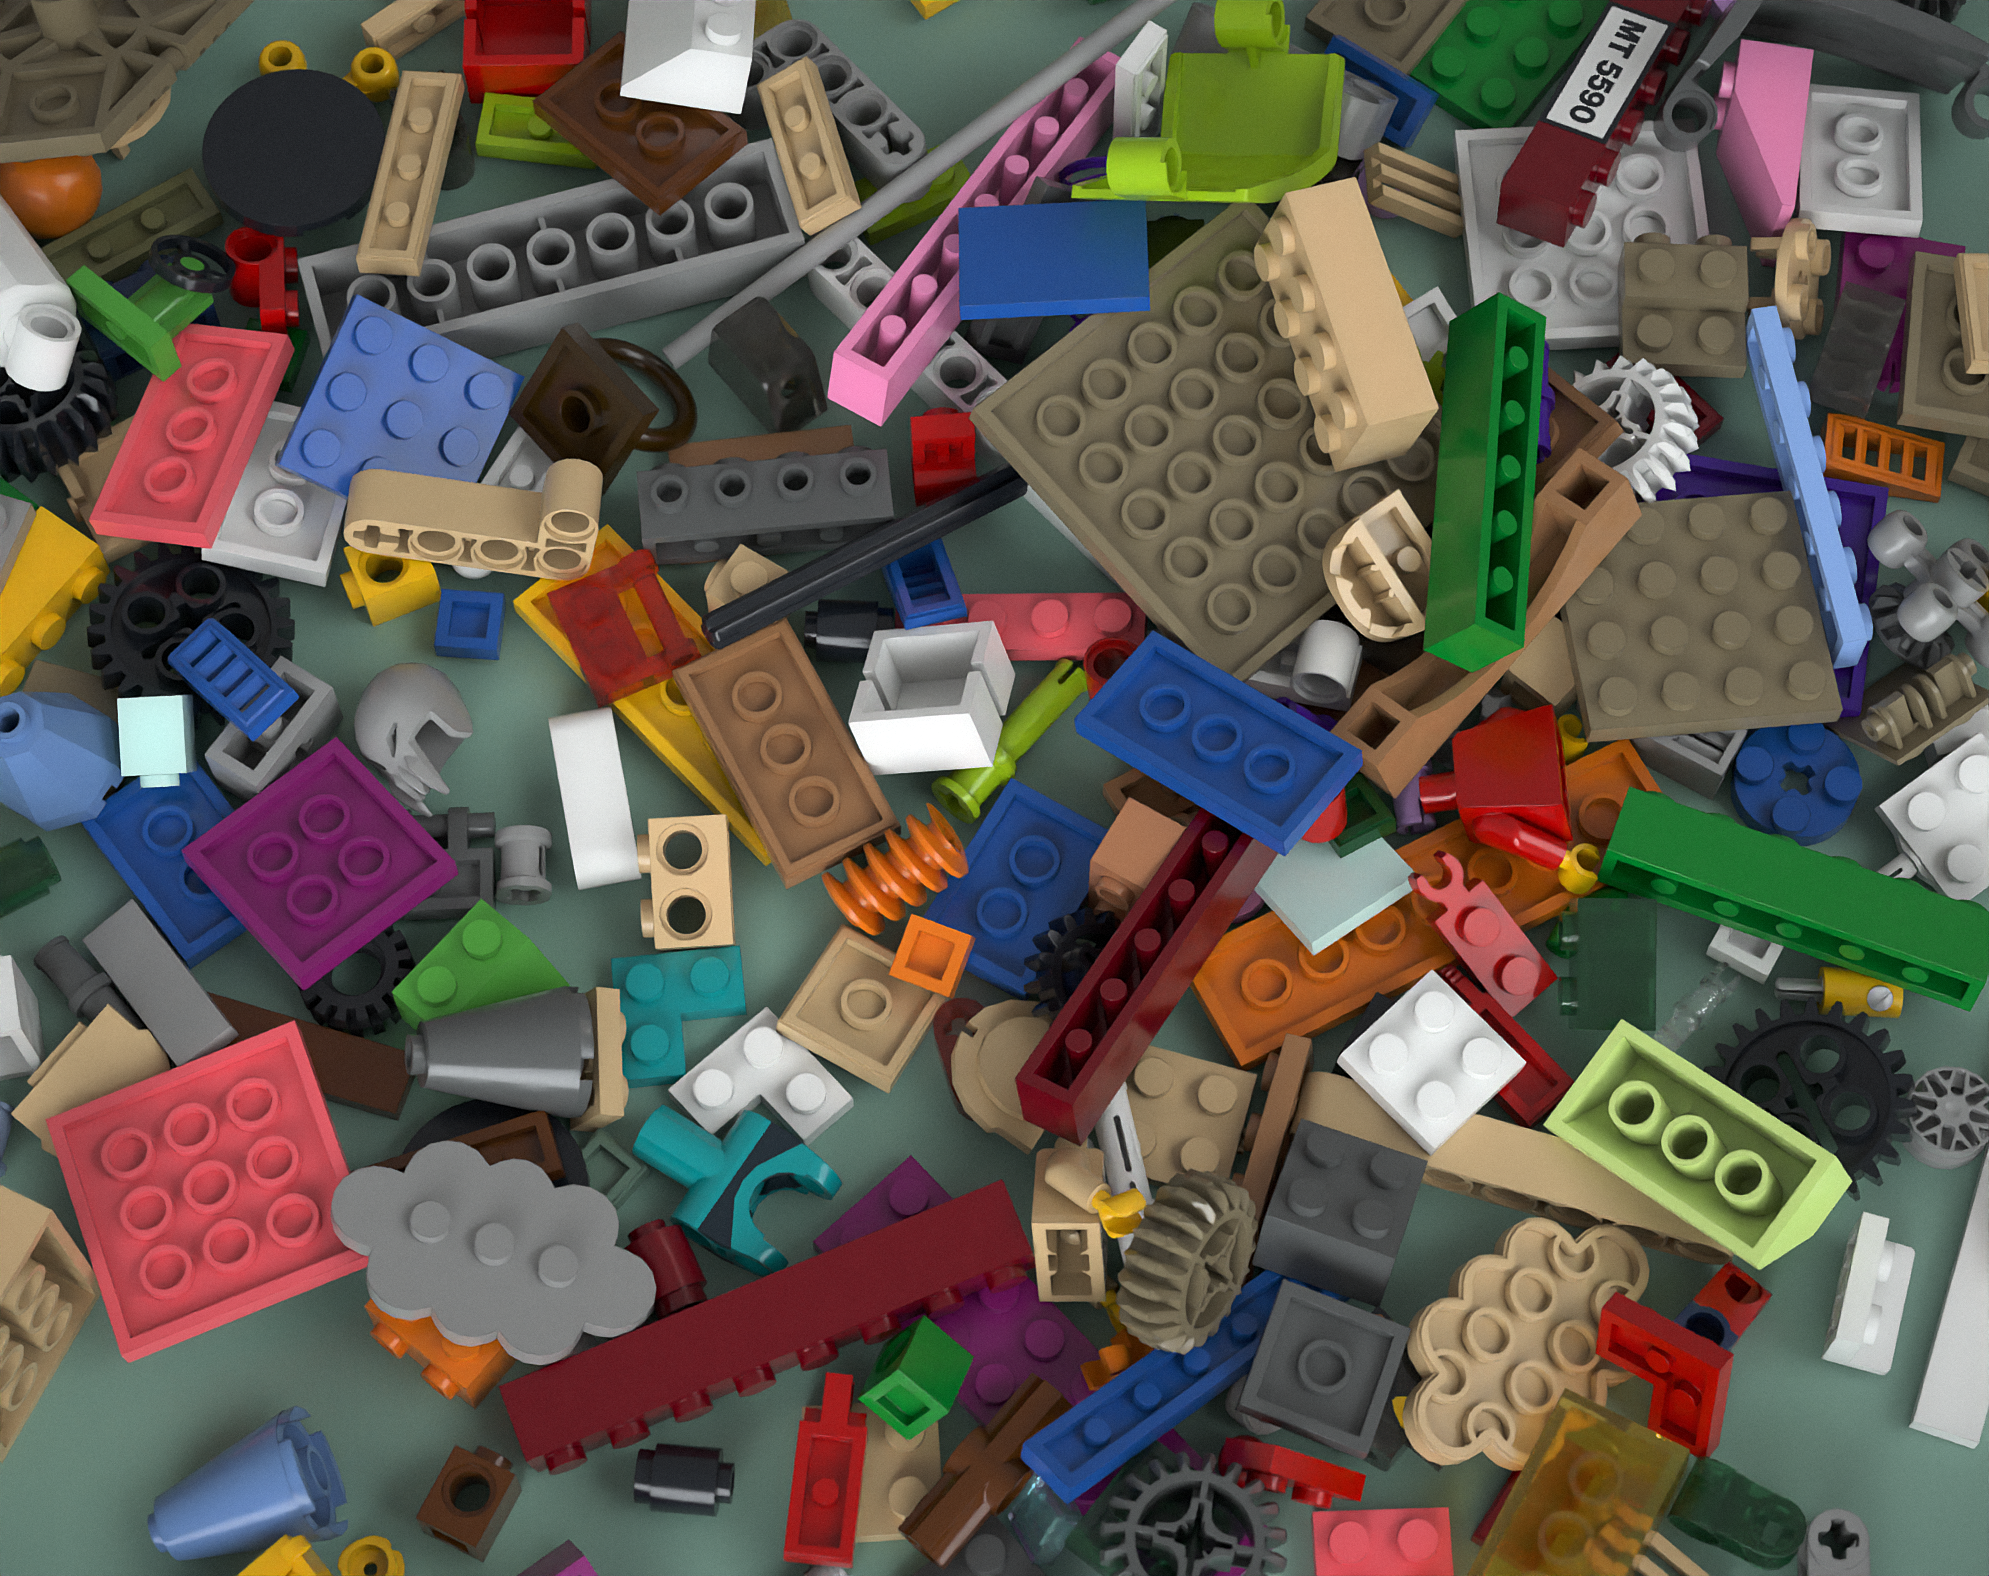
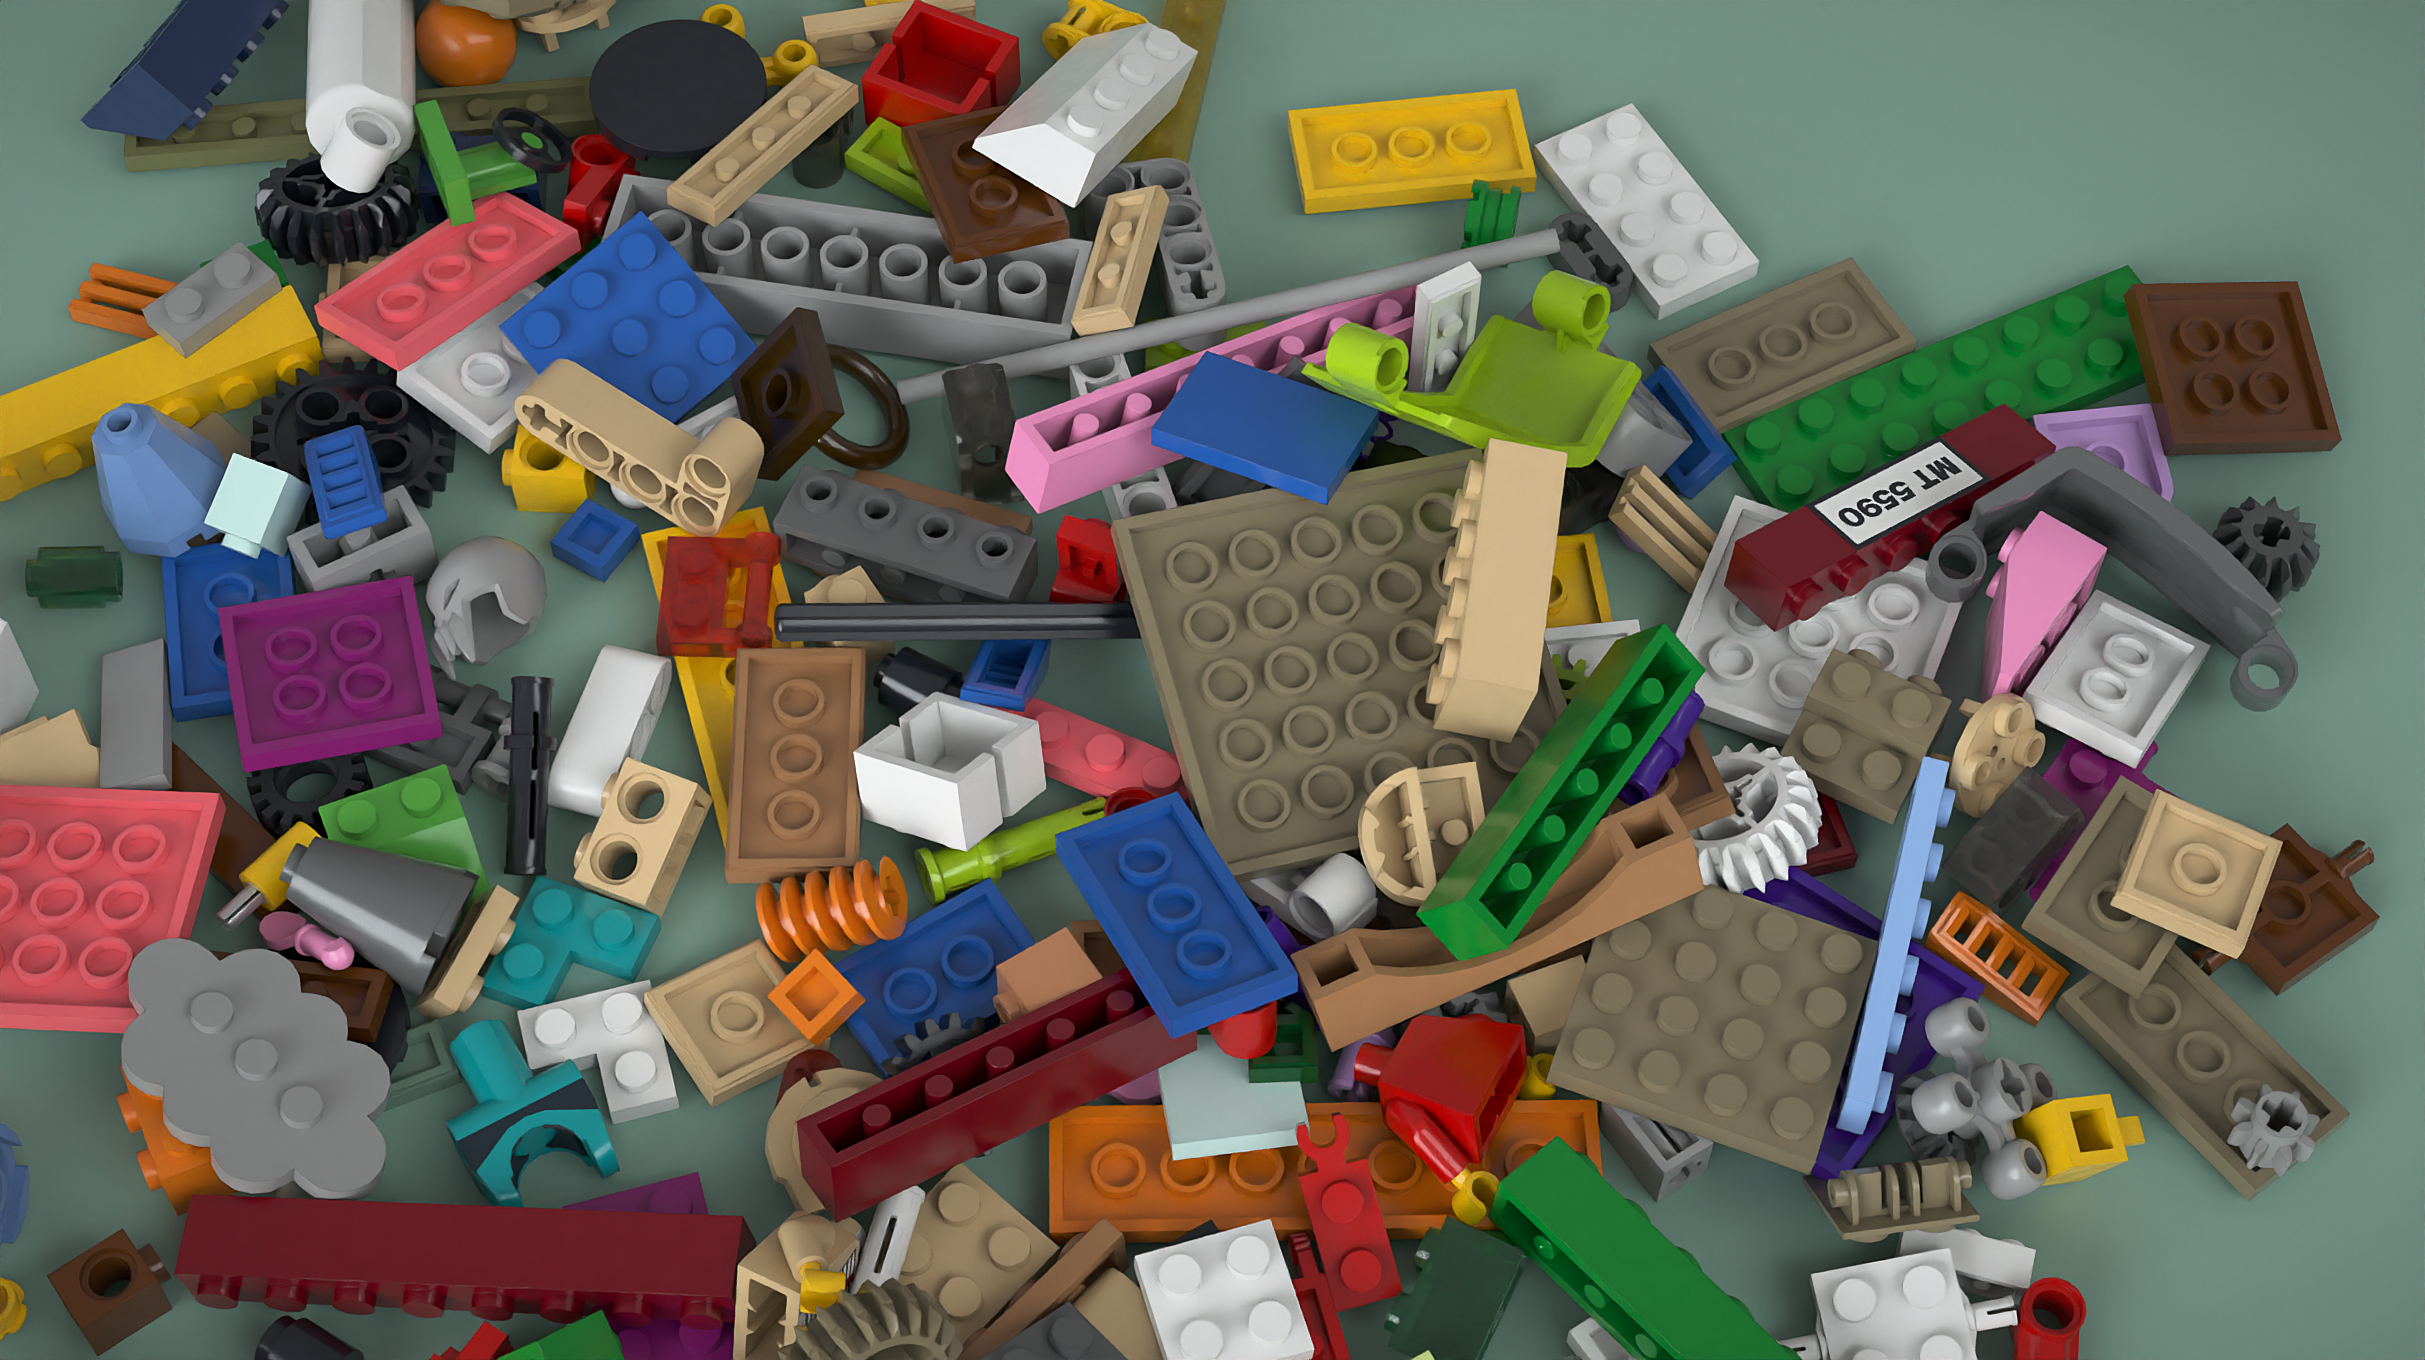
camera: 25 degrees right, 10 degrees down
dark grey pin [33,935,148,1029] -> none
dark red brick [624,1219,708,1320] -> none
blue plate [1730,723,1862,846] -> none
none -> yellow piece [216,821,321,931]
none -> bright pink piece [259,911,354,970]
none -> black pin [503,676,557,876]

